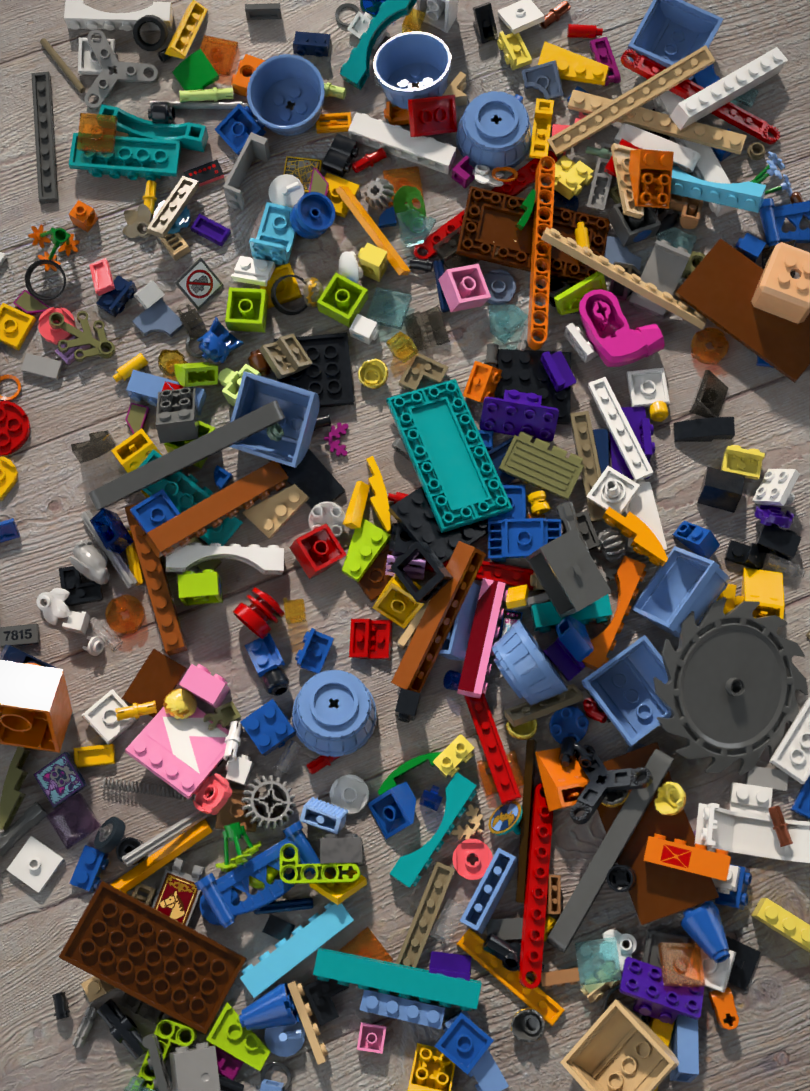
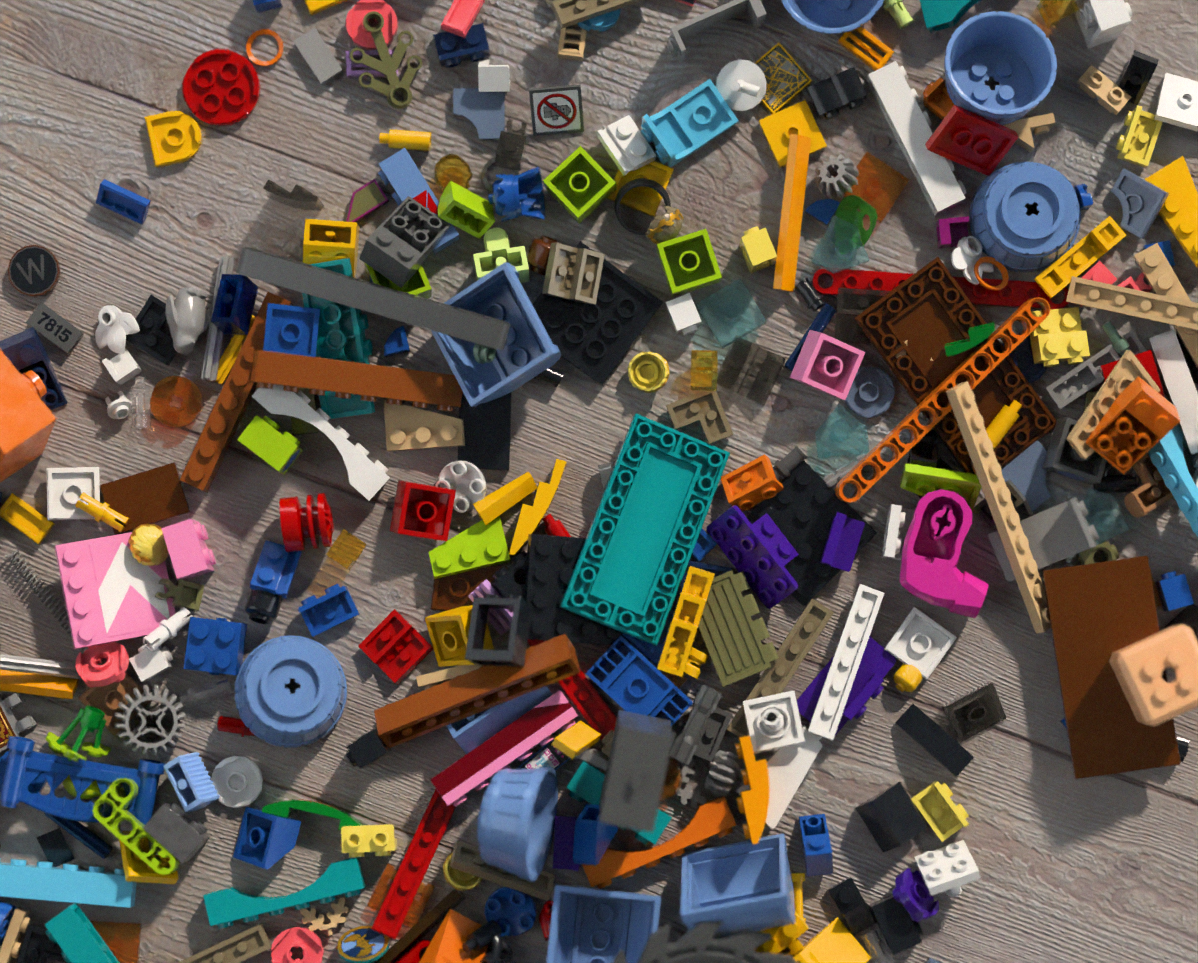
camera: 45 degrees right, 10 degrees up
dark purple tile [190,214,231,247] -> none
blue wheel [290,192,335,239] -> none
olive tile [309,168,329,196] -> none
magenta animal [324,422,348,457] -> none
white dish [339,251,363,284] -> none
red axle [352,147,387,173] -> none
clear blue tile [419,785,443,811] -> none
clear blue tile [443,670,461,691] -> none
dark blue piece [593,429,609,475] -> none
clear orange plate [690,327,729,365] -> none
none -> yellow slope [657,566,715,677]
none -> tan hinge [1077,65,1131,115]

